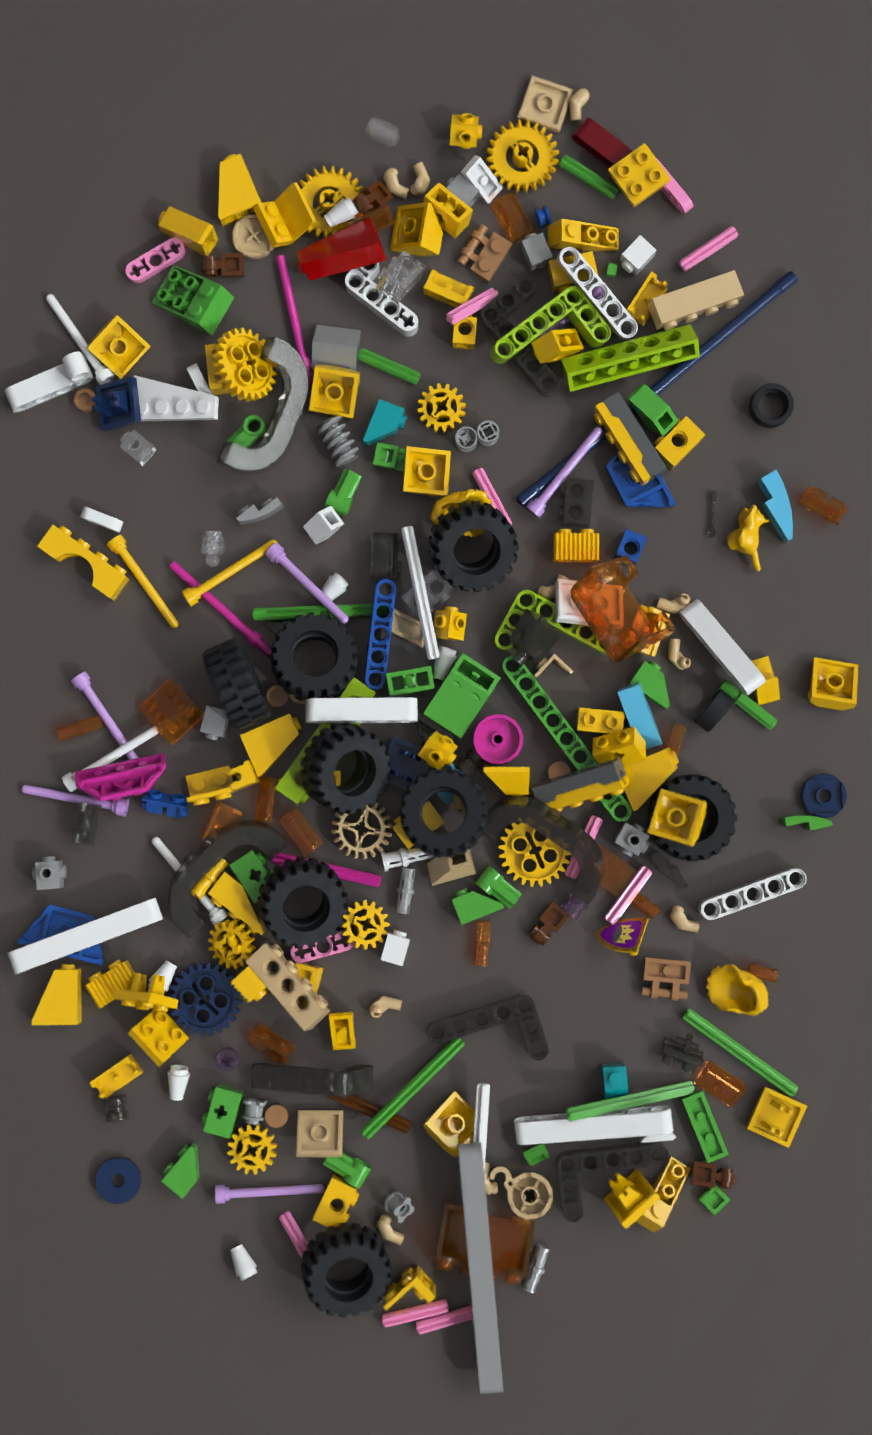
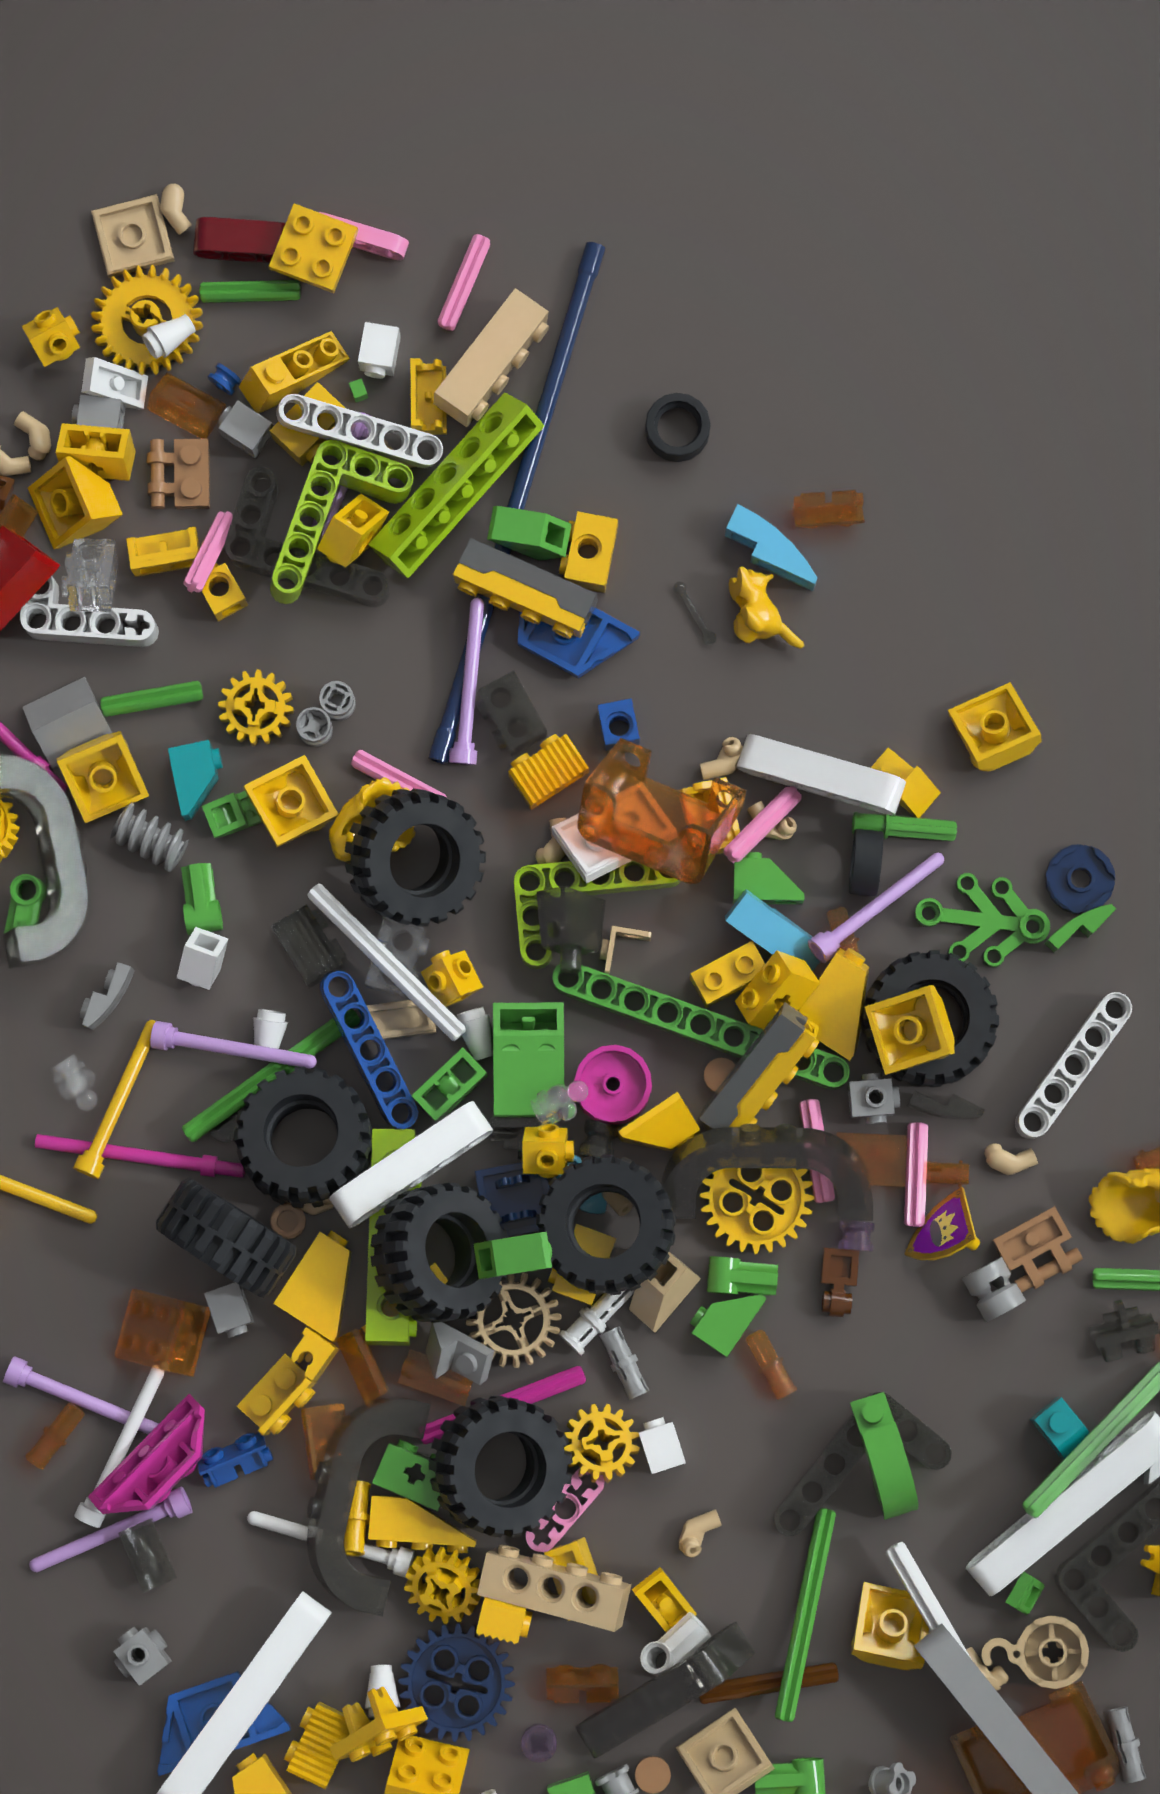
camera: 30 degrees left, 5 degrees down
none -> white cone [142,314,196,359]
none -> light grey slope [425,1322,495,1385]
none -> bright green slope [474,1232,552,1279]
none -> clear piece [531,1080,588,1125]
none -> white piece [640,1611,711,1679]
none -> bright pink axle [723,786,802,863]
none -> lavender piece [808,853,944,963]
none -> bright green arch [850,1392,918,1520]
none -> bright green plant [914,873,1050,968]
none -> light grey wheel [962,1257,1026,1322]

